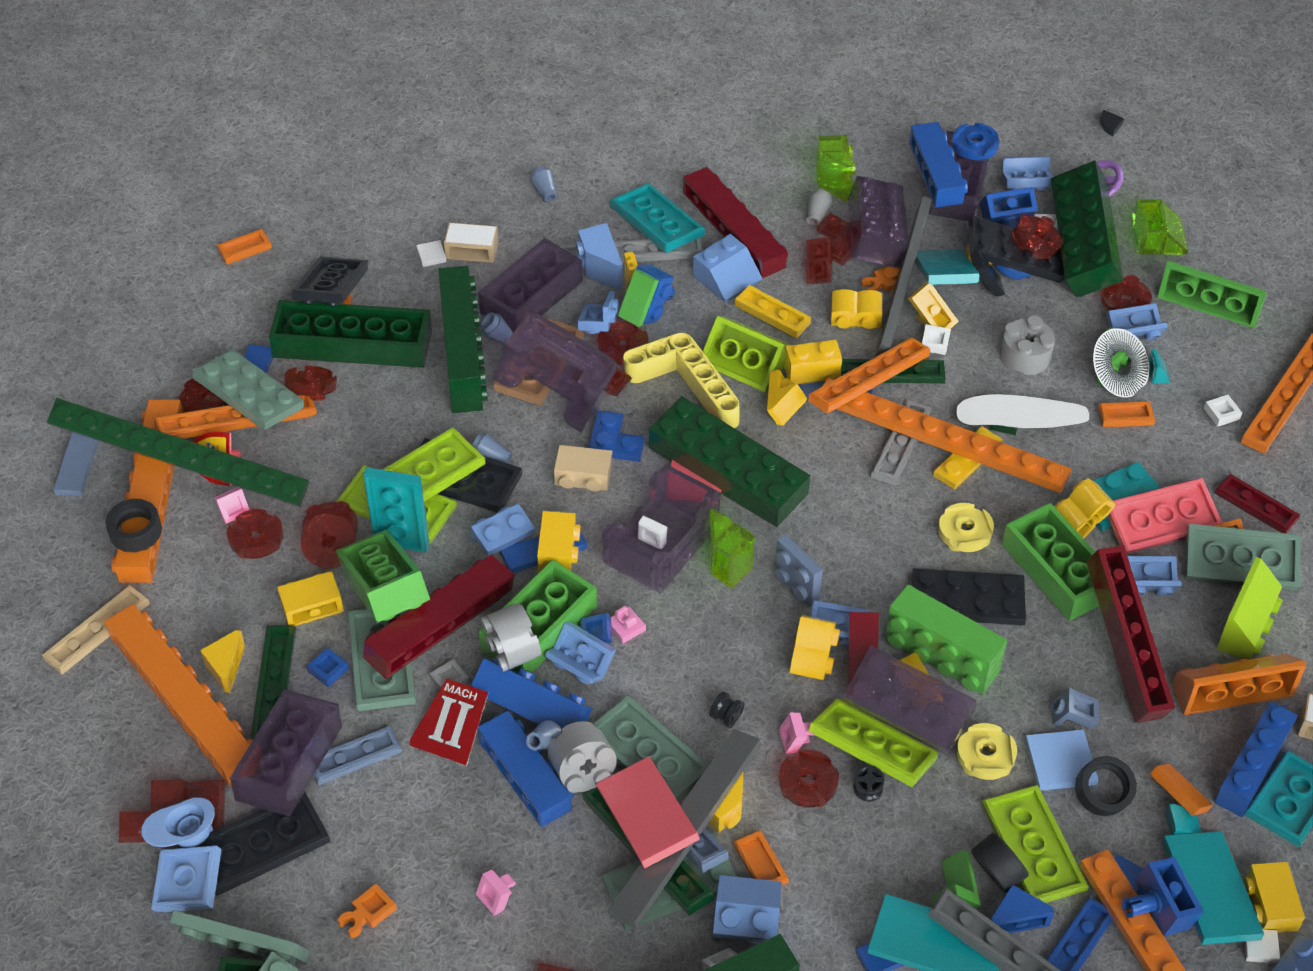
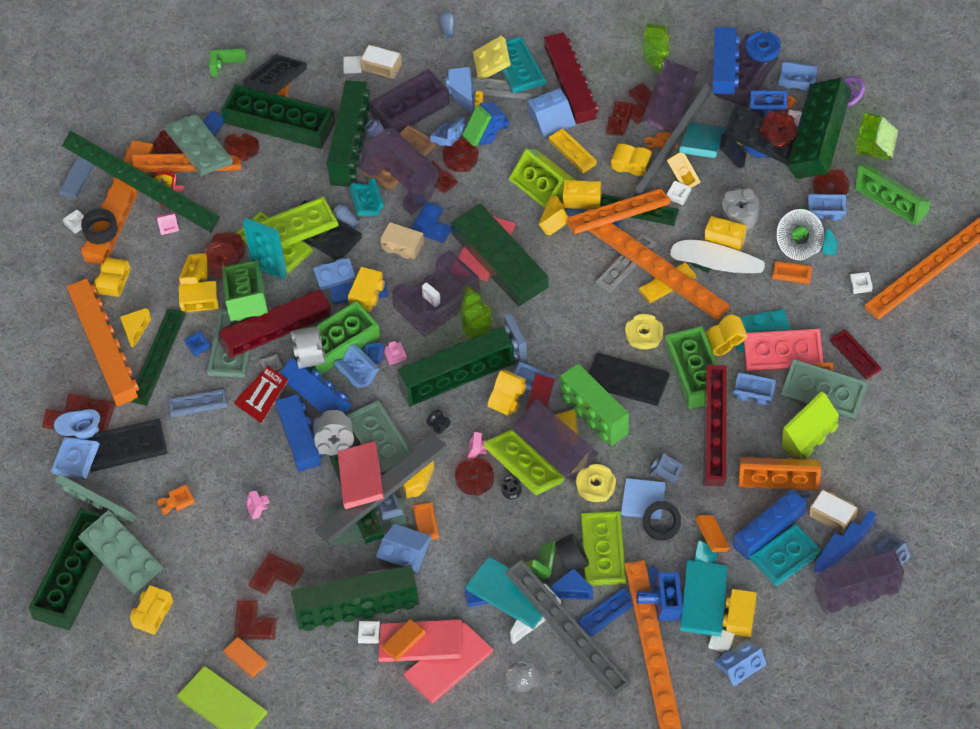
camera: 20 degrees right, 5 degrees up
tan tile [42,585,150,674] -> none
orange tile [217,229,272,265] -> none
clear red plate [227,509,284,559] -> none
clear purple brick [230,689,342,816] -> none
sand blue cone [526,720,562,750] -> none
light yellow beam [623,333,740,428] -> none
light grey cone [806,189,832,226] -> none
black tile [1100,110,1124,136] -> none
none -> white plate [63,209,84,234]
none -> yellow brick [94,258,131,297]
none -> yellow slope [179,253,208,284]
none -> bright green bracket [209,49,247,77]
none -> teal bracket [349,178,384,217]
none -> dark green brick [397,326,514,407]
none -> light yellow plate [473,35,511,78]
none -> yellow brick [705,216,747,251]

